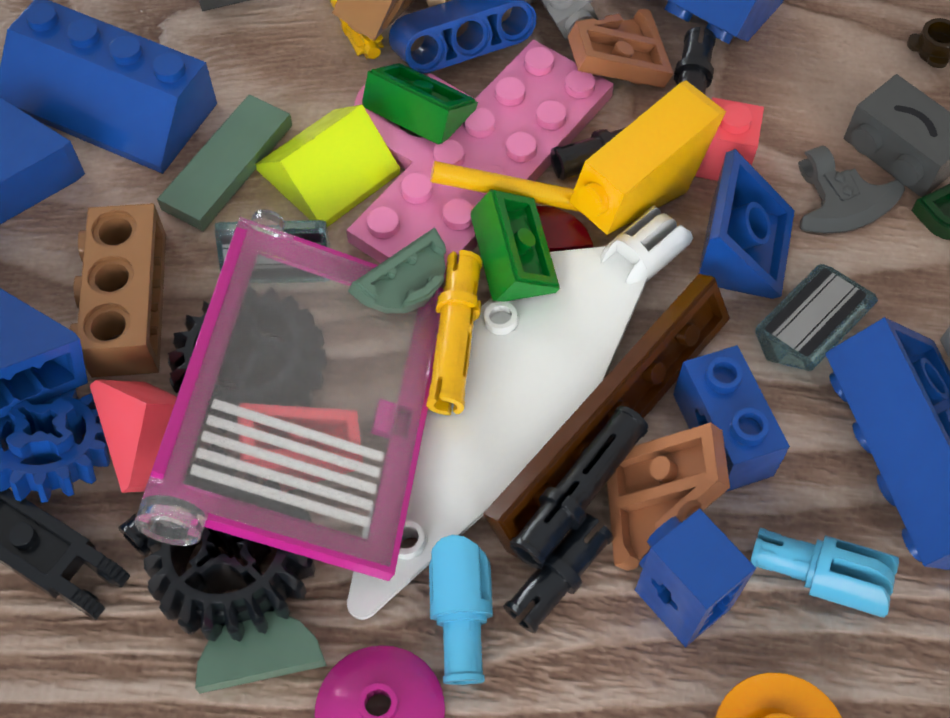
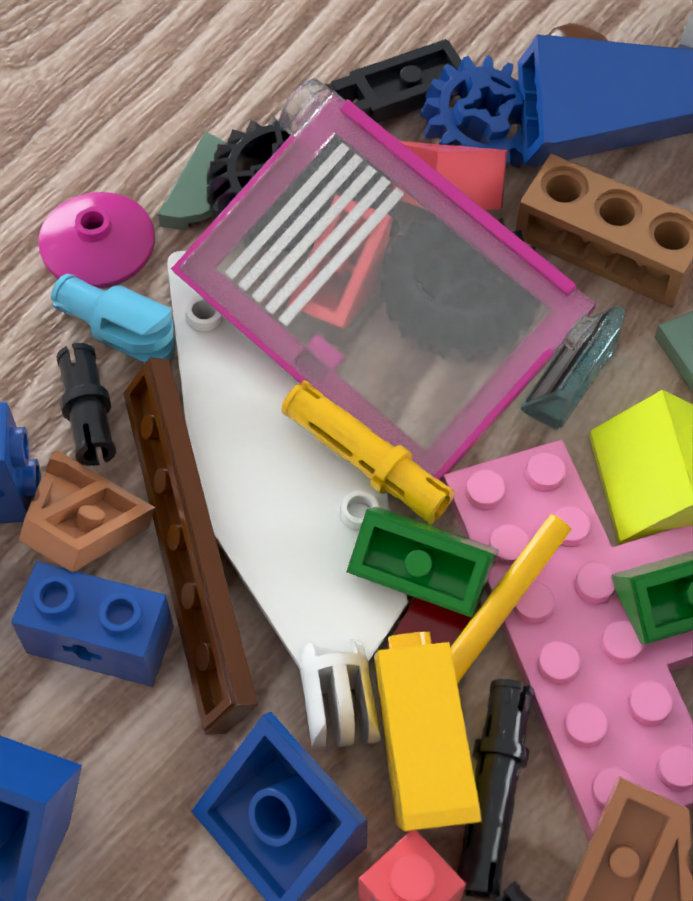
camera: 125 degrees right, 0 degrees up
sand green tile [348,227,446,313] -> none
black pin [510,406,649,569] -> none
slope [755,264,878,371] -> none

